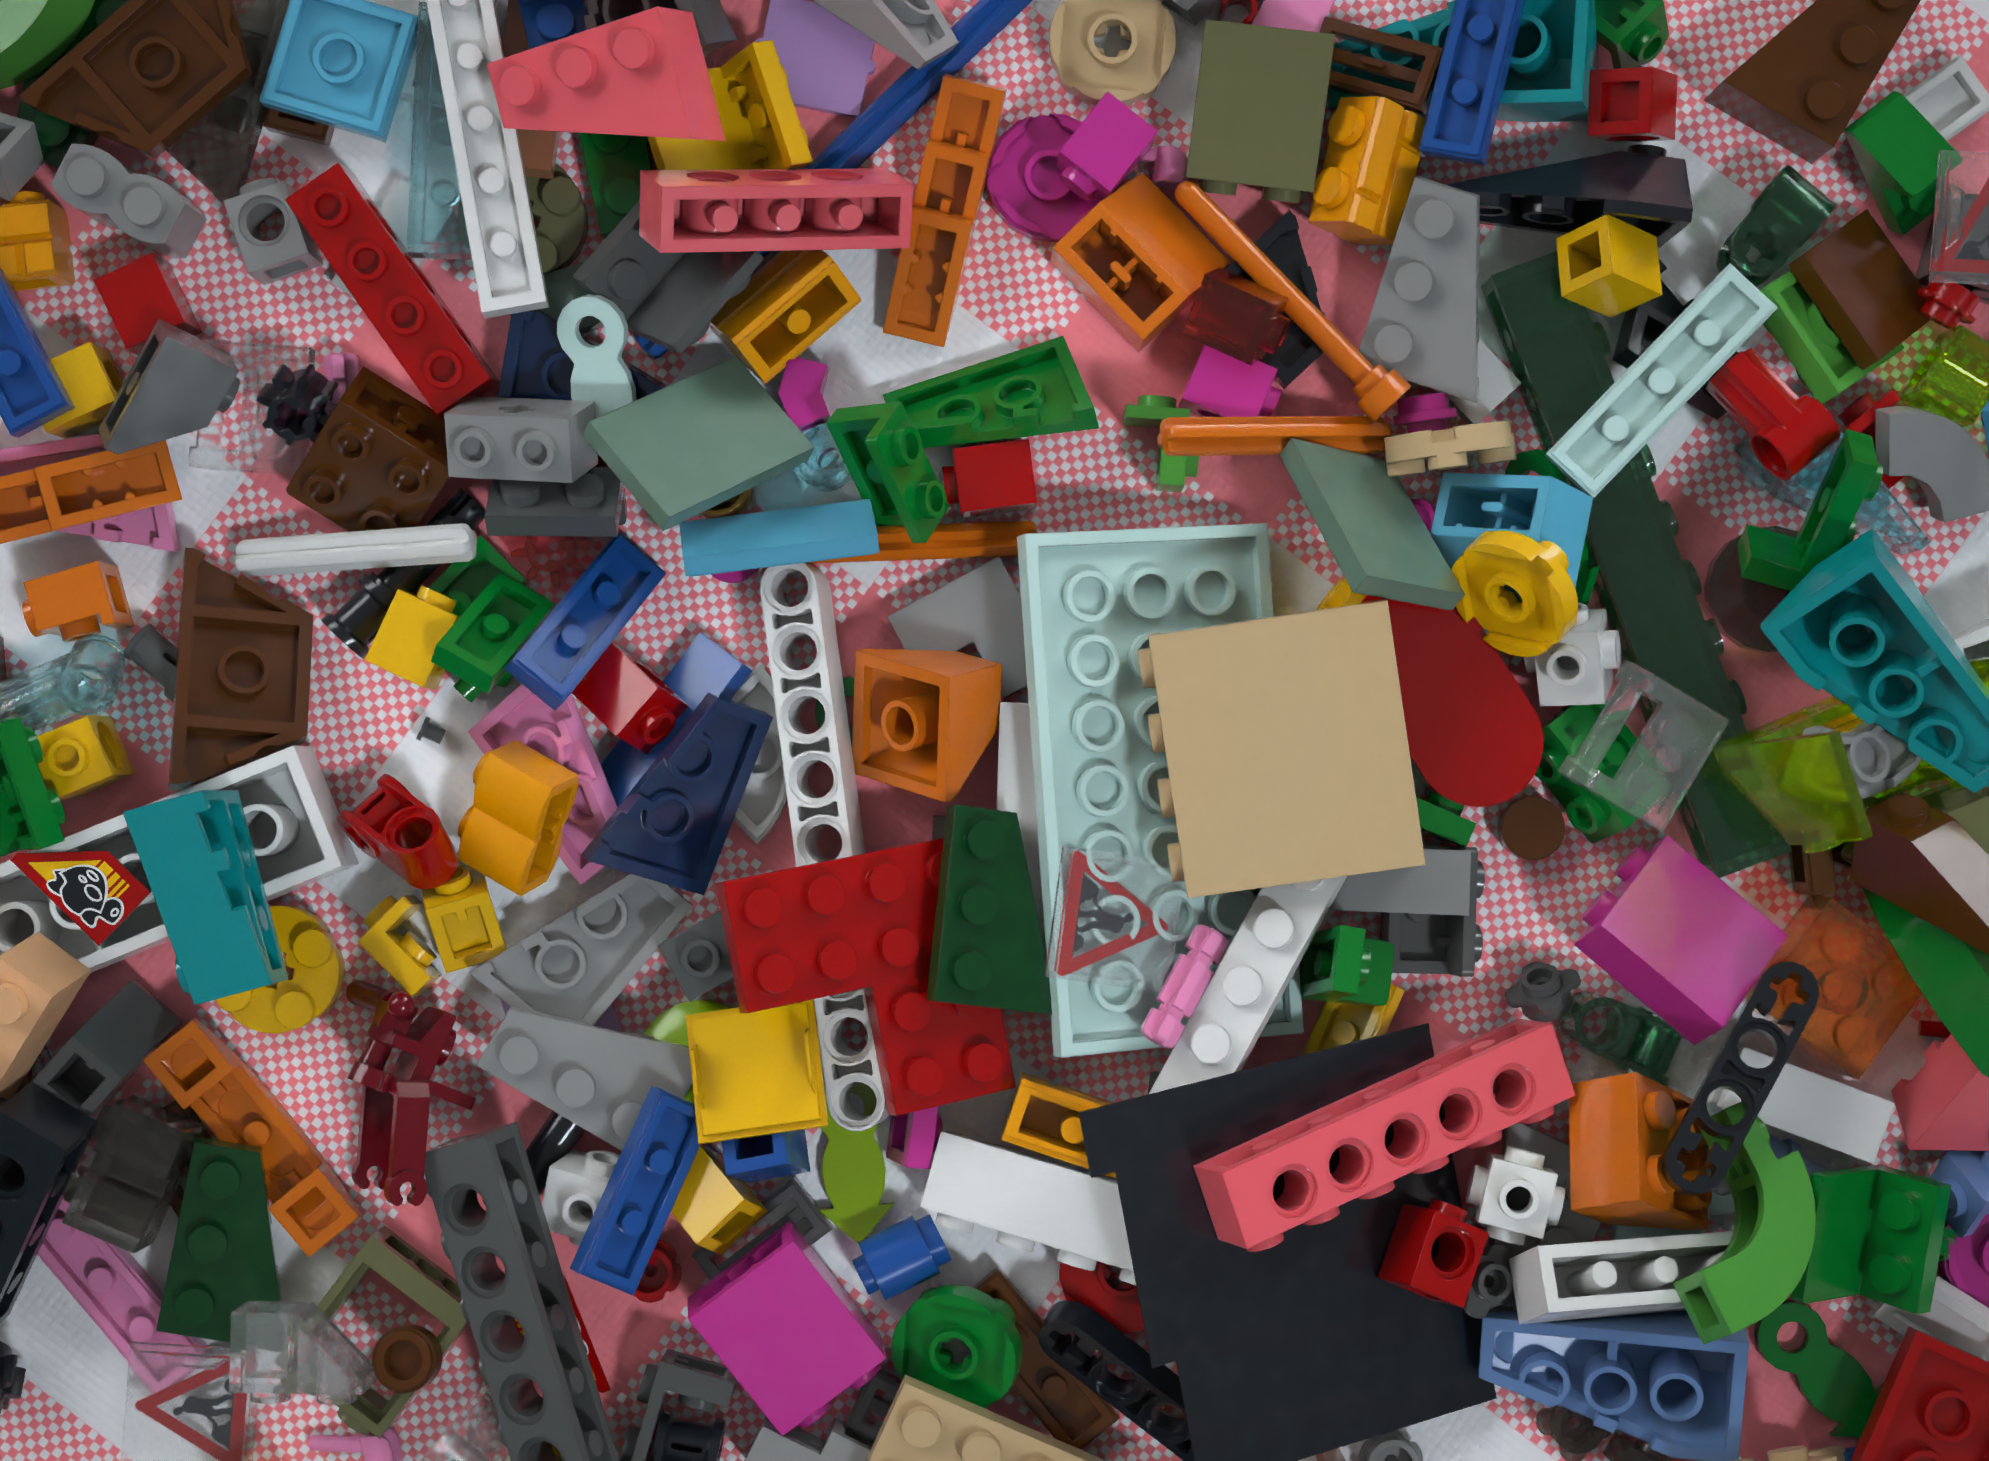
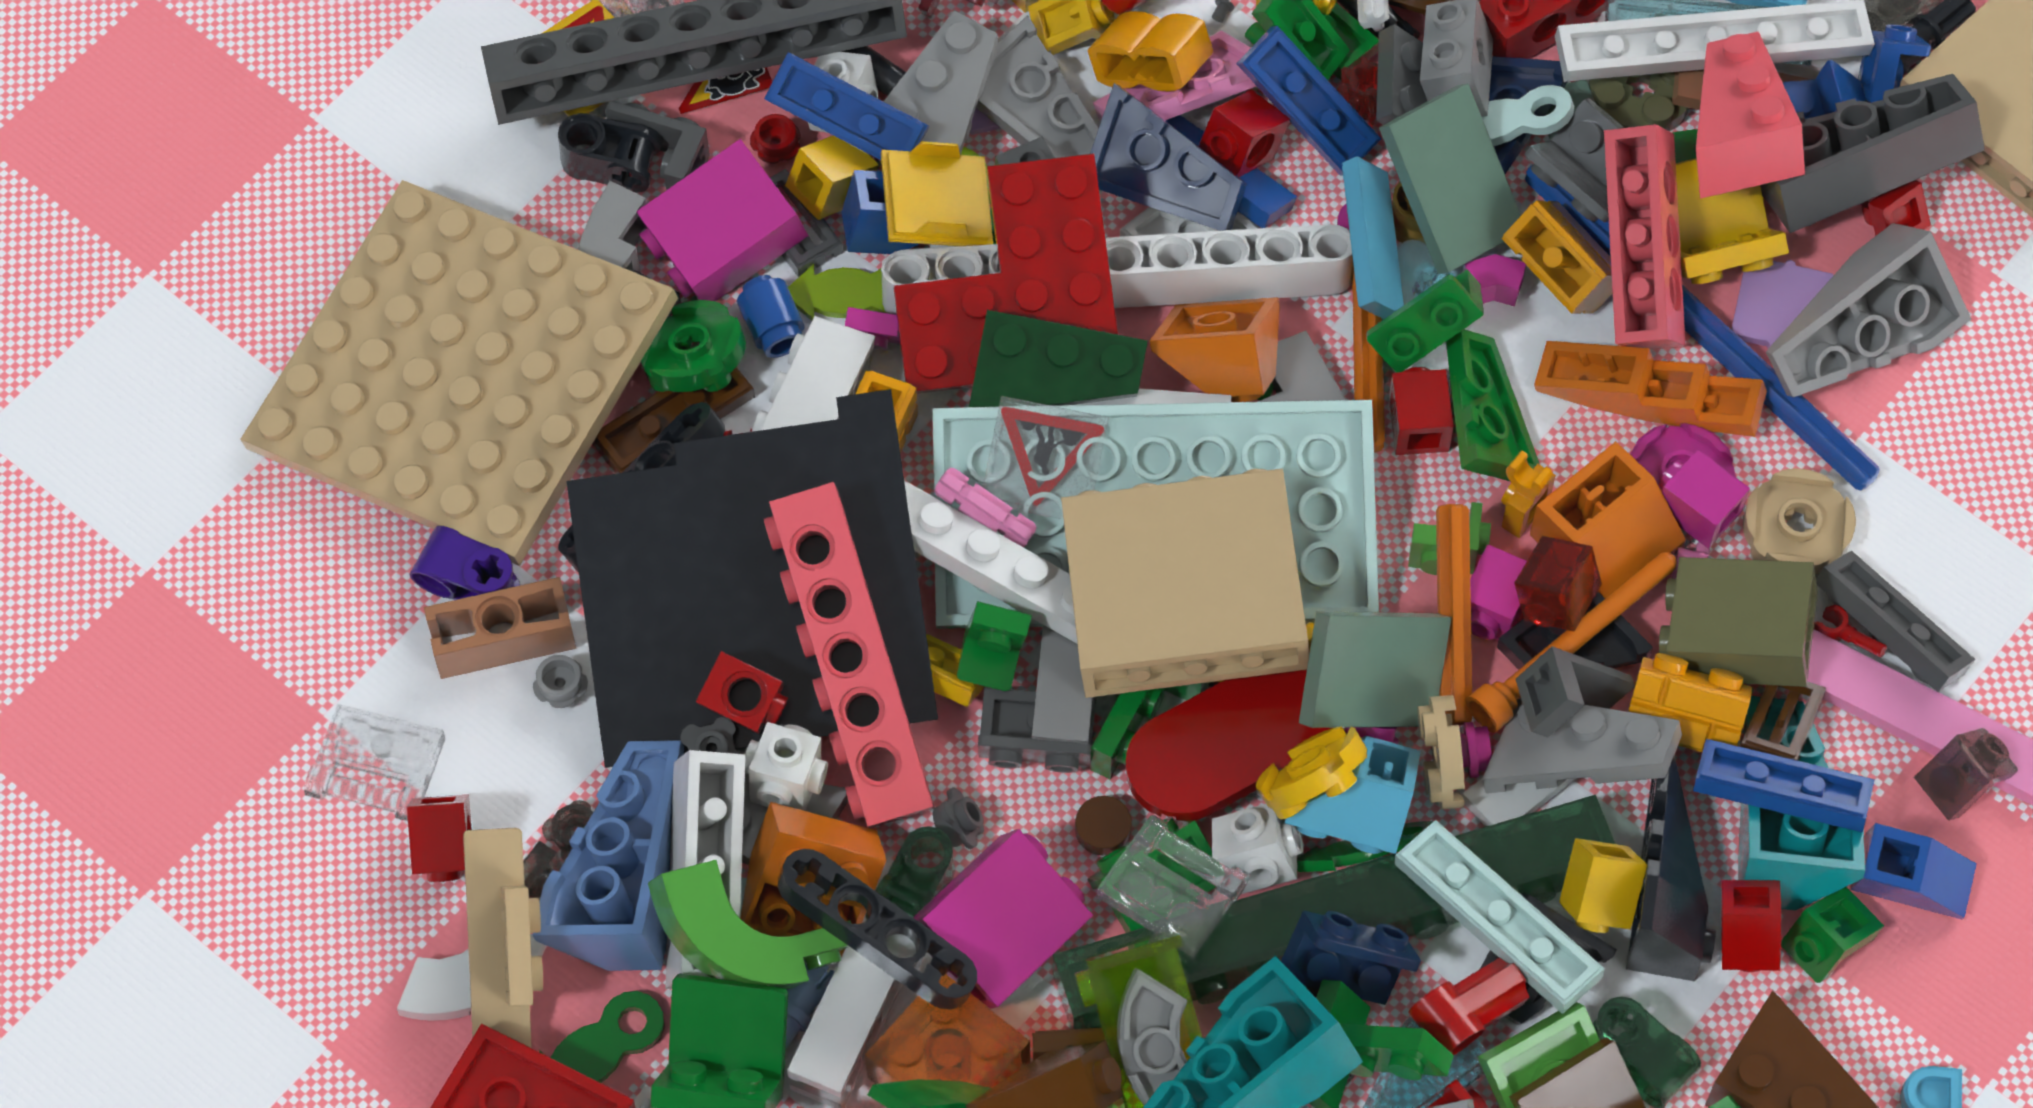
camera: 95 degrees right, 25 degrees down
none -> dark blue bracket [1281,910,1421,1005]
none -> light orange plate [1501,451,1556,538]
none -> dark grey bracket [1516,646,1635,738]

